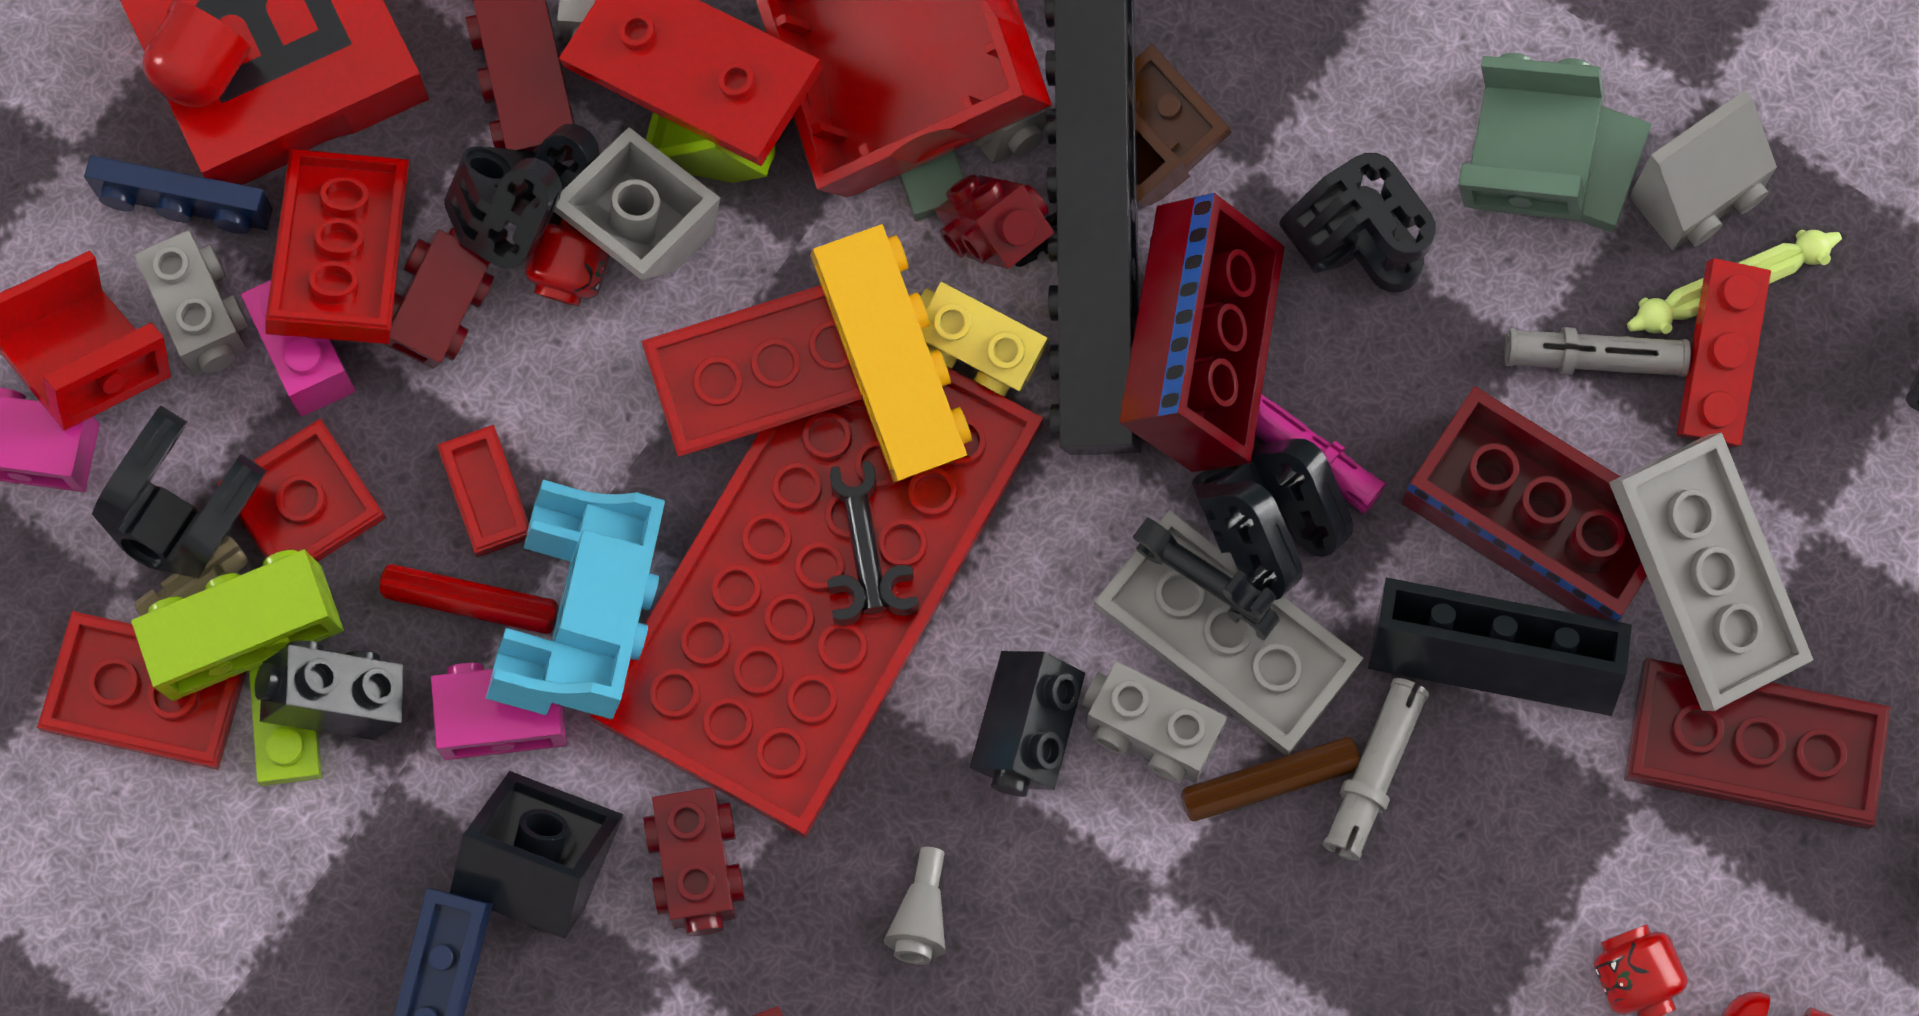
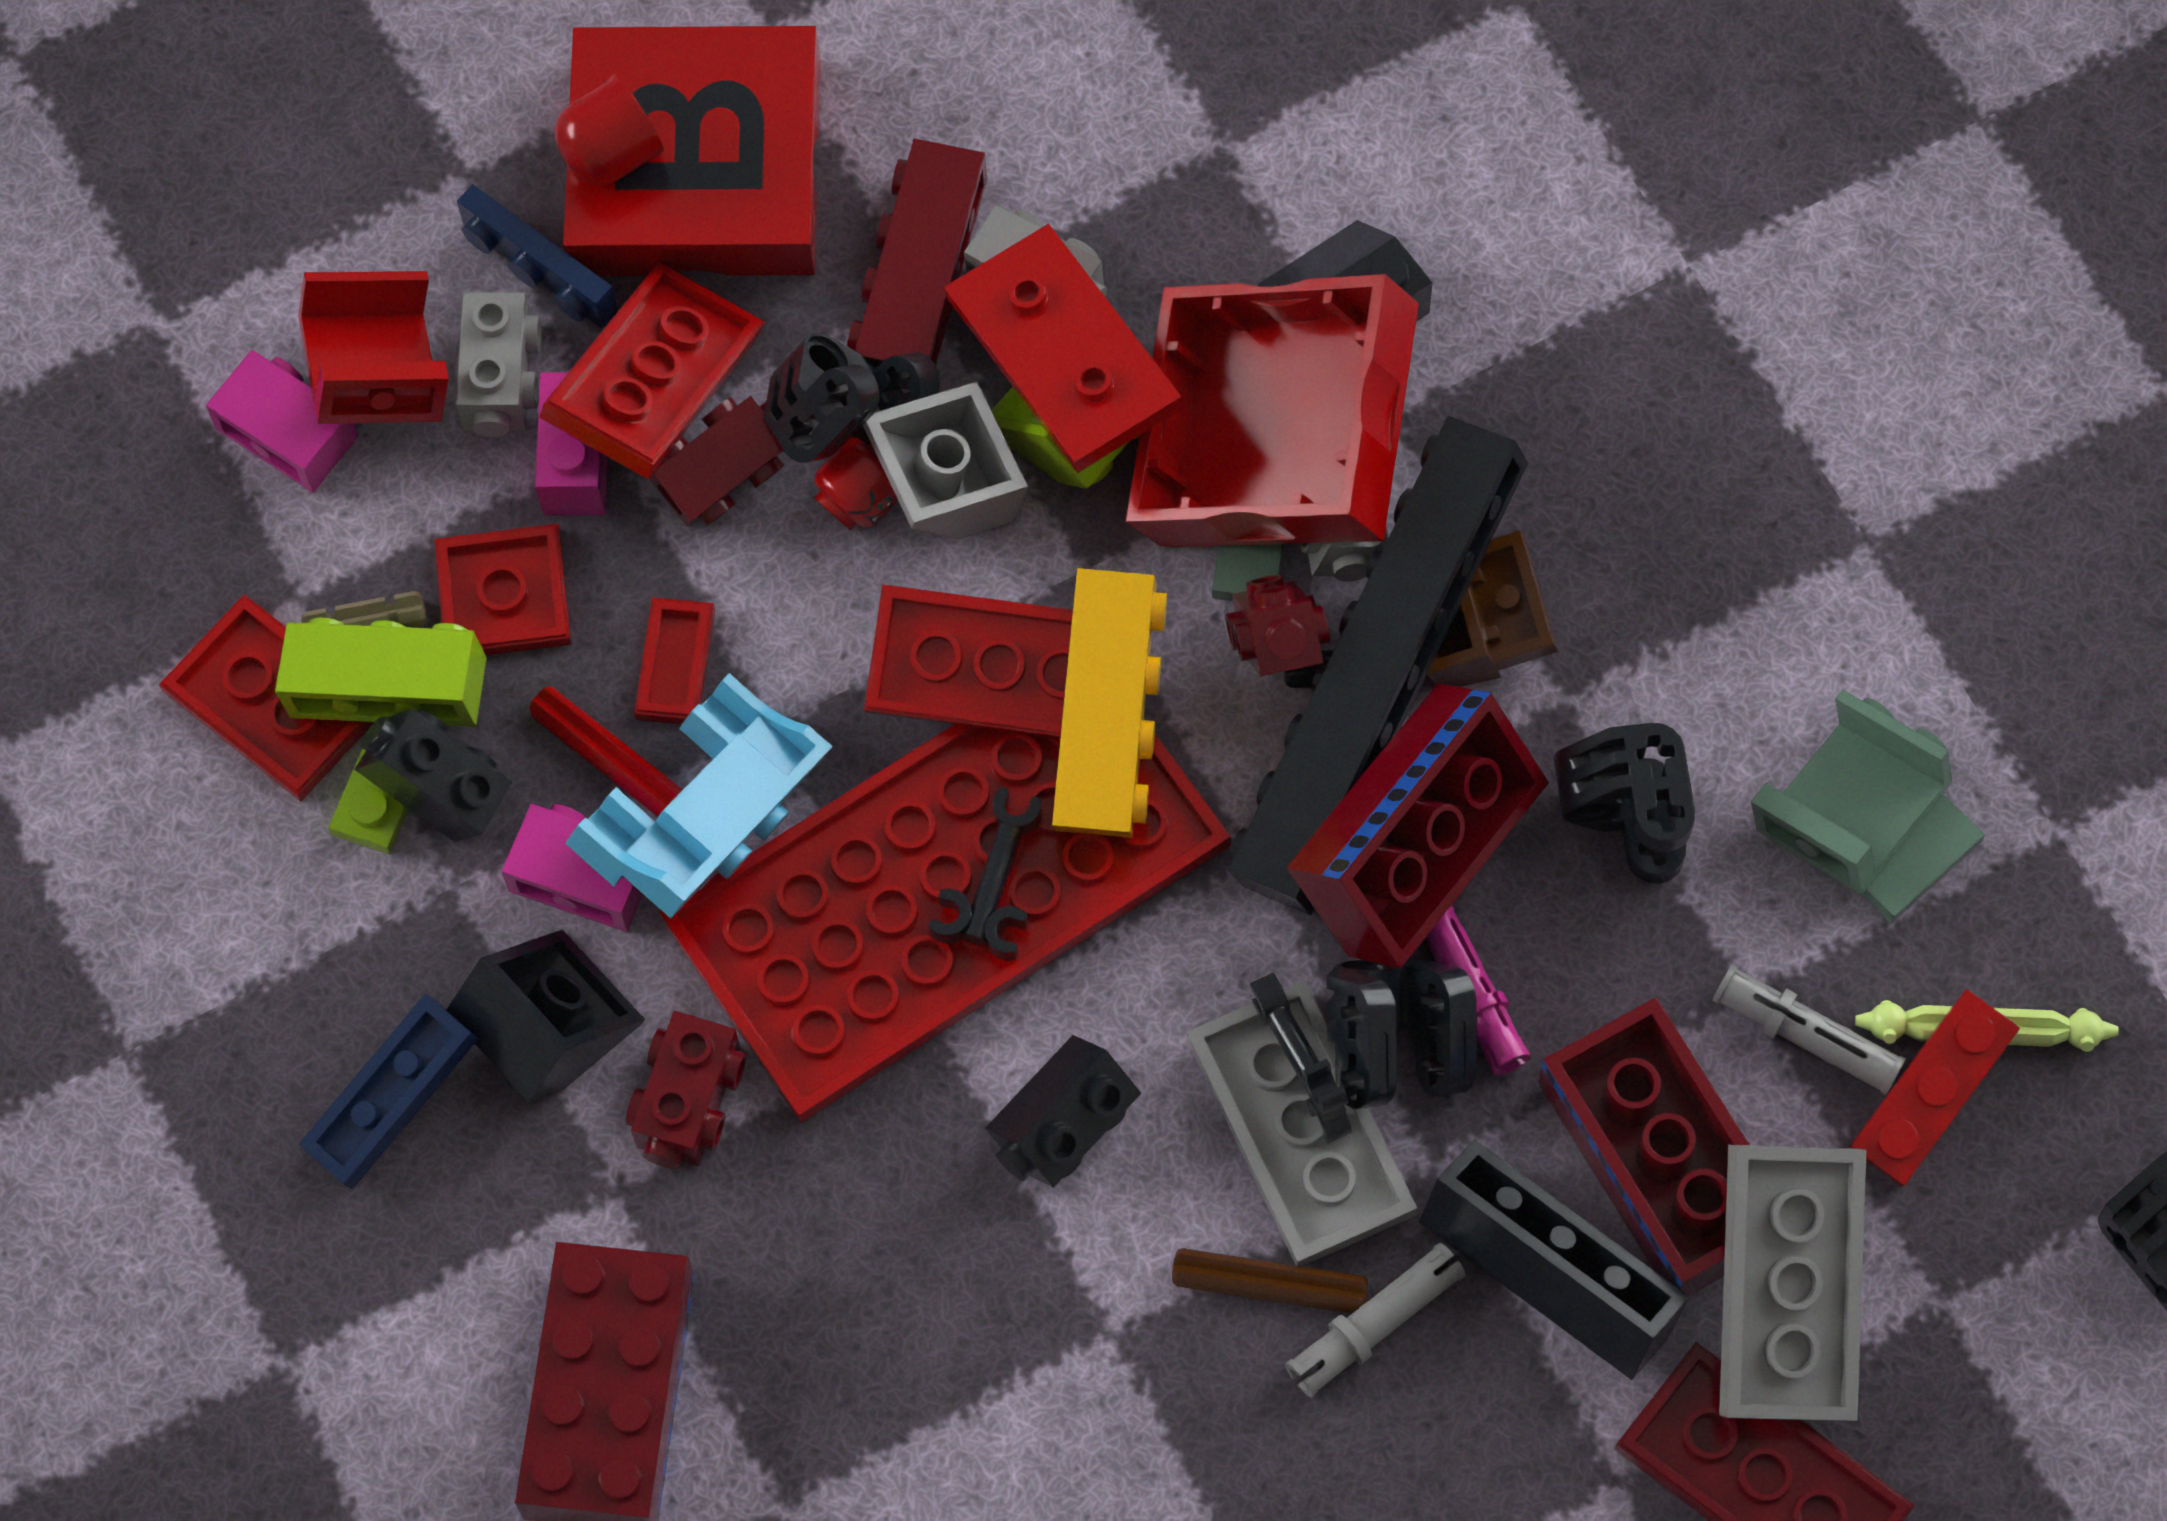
camera: 30 degrees right, 5 degrees down
black piece [92,406,267,579] -> none
light grey cone [884,847,945,965] -> none
light yellow brick [921,282,1051,397] -> none
light grey brick [1081,661,1228,784] -> none
light grey slope [1629,90,1777,251] -> none

